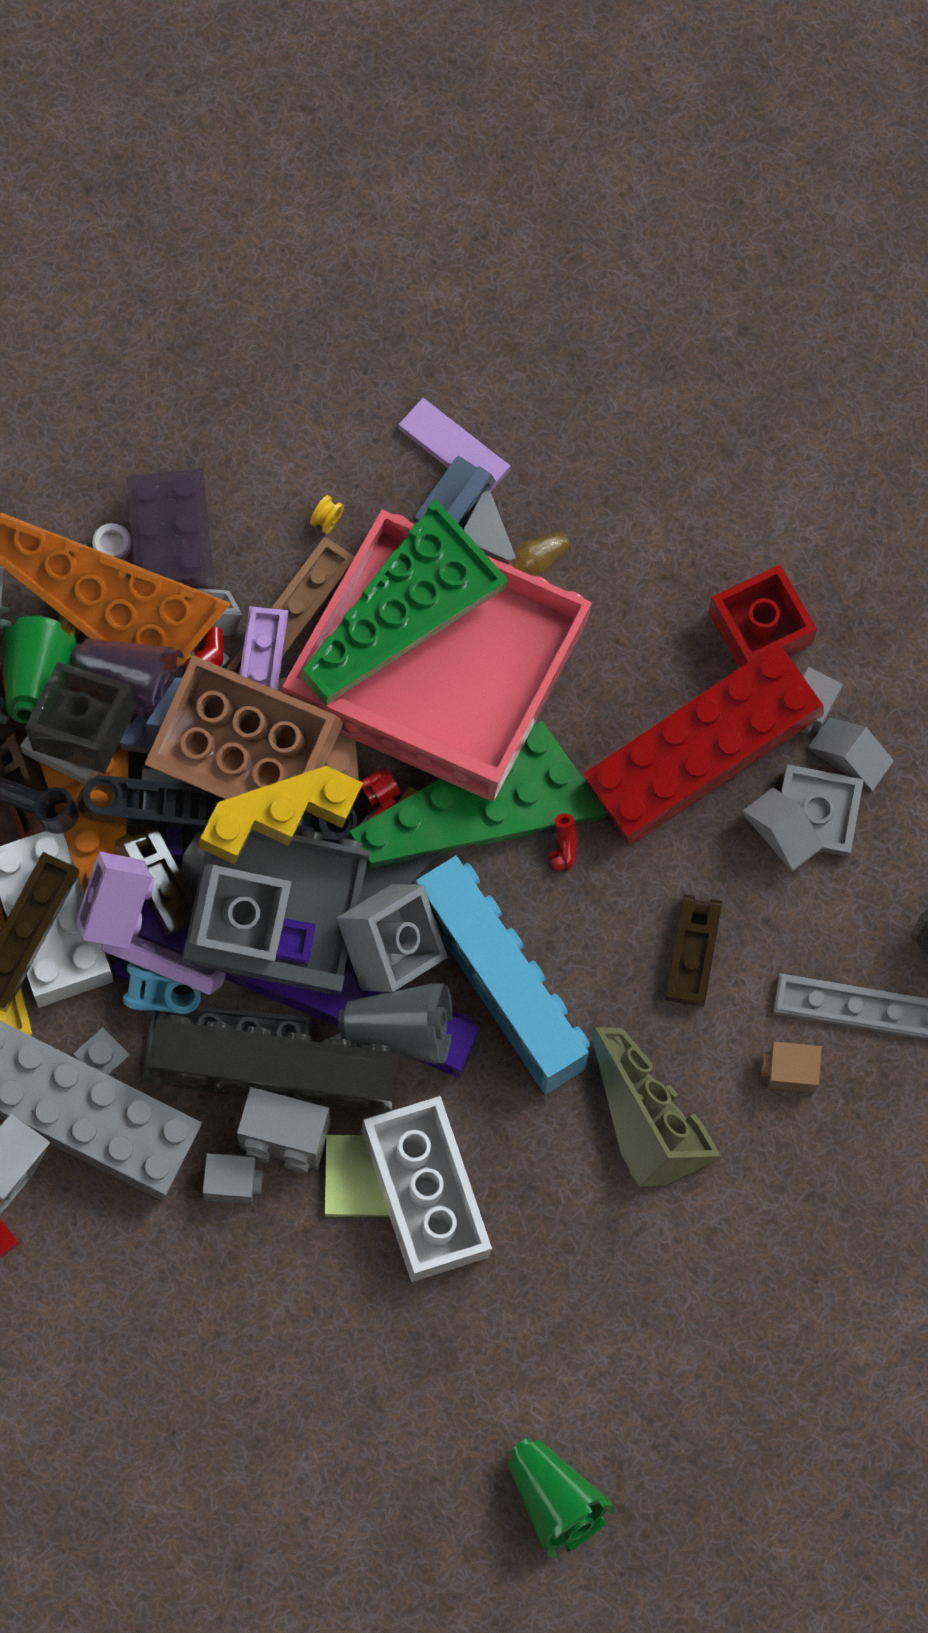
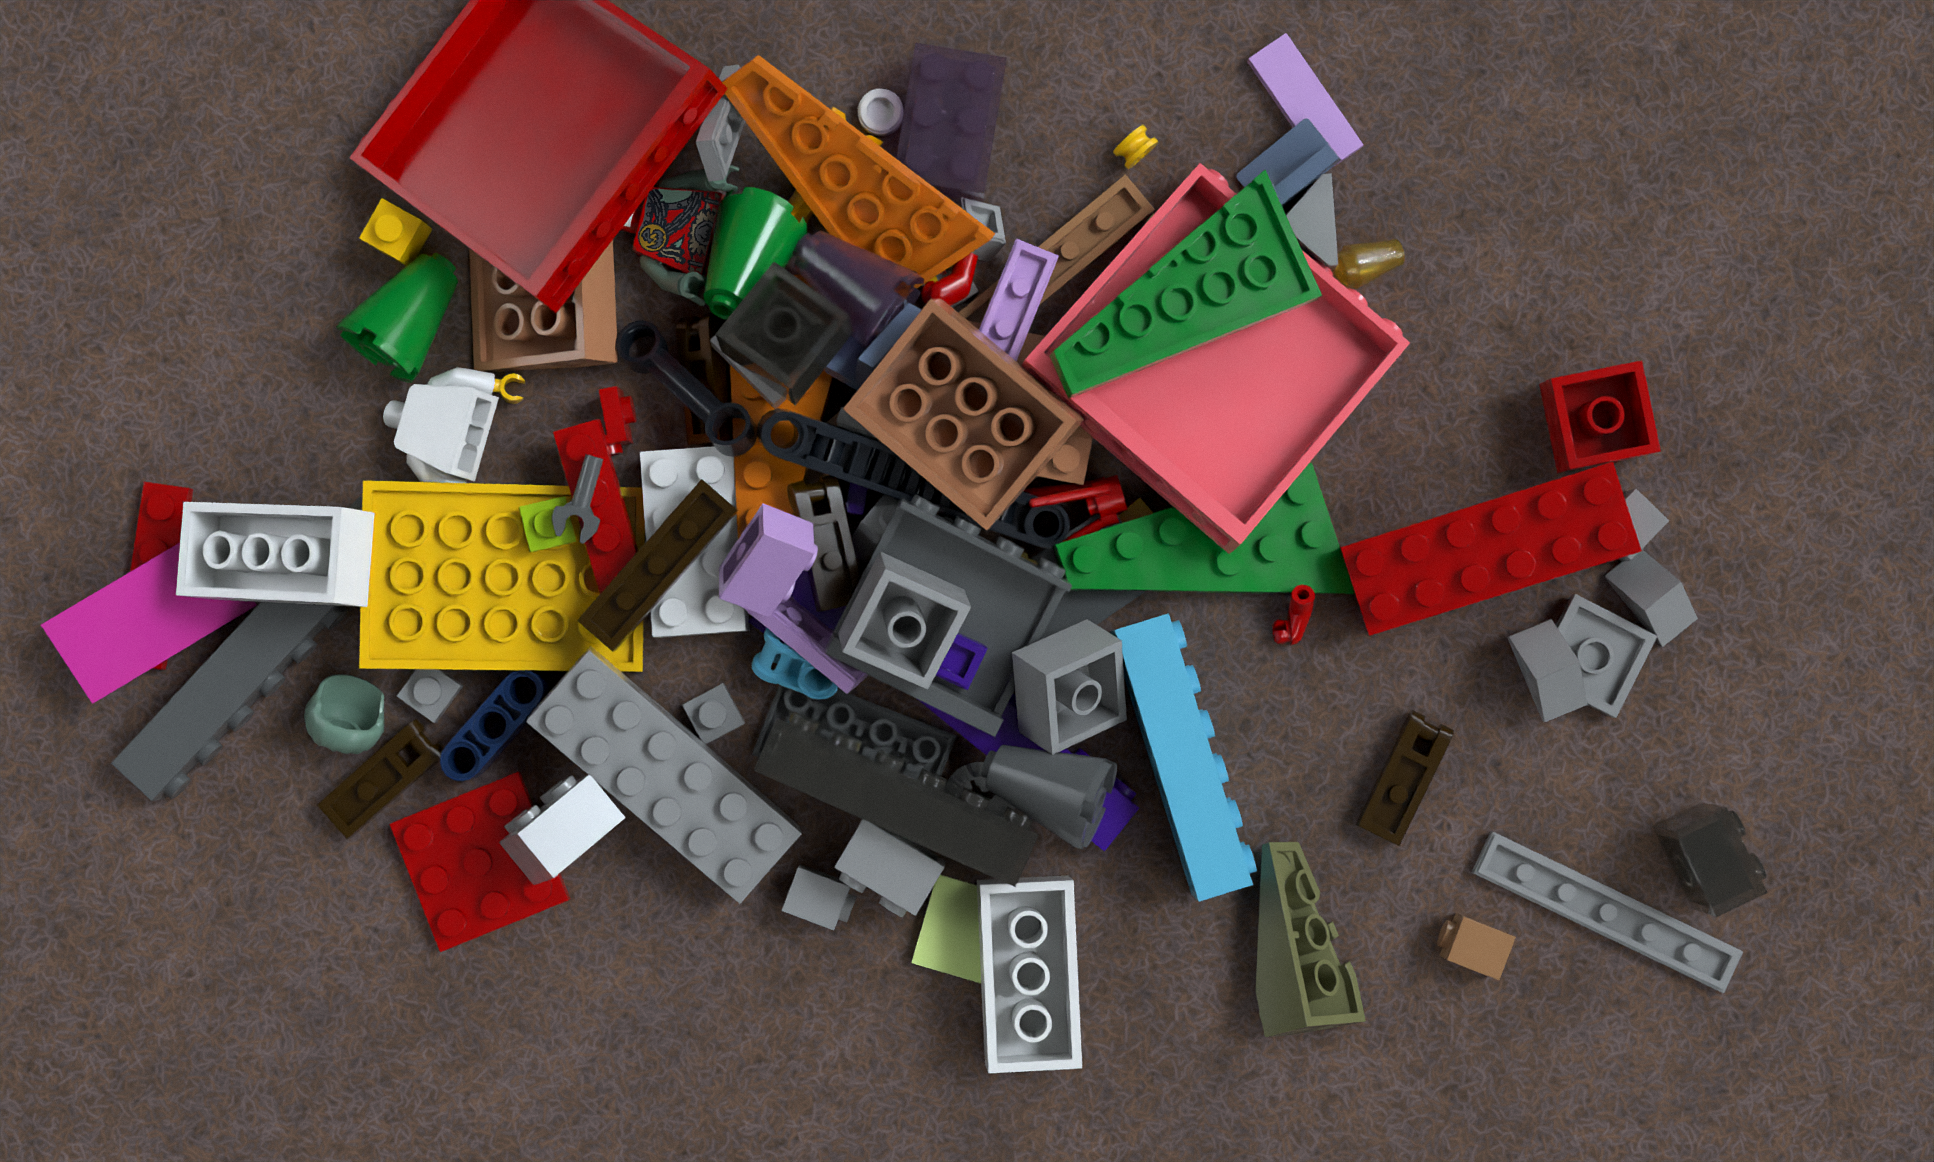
camera: 20 degrees right, 15 degrees up
yellow brick [198,766,363,865] -> none

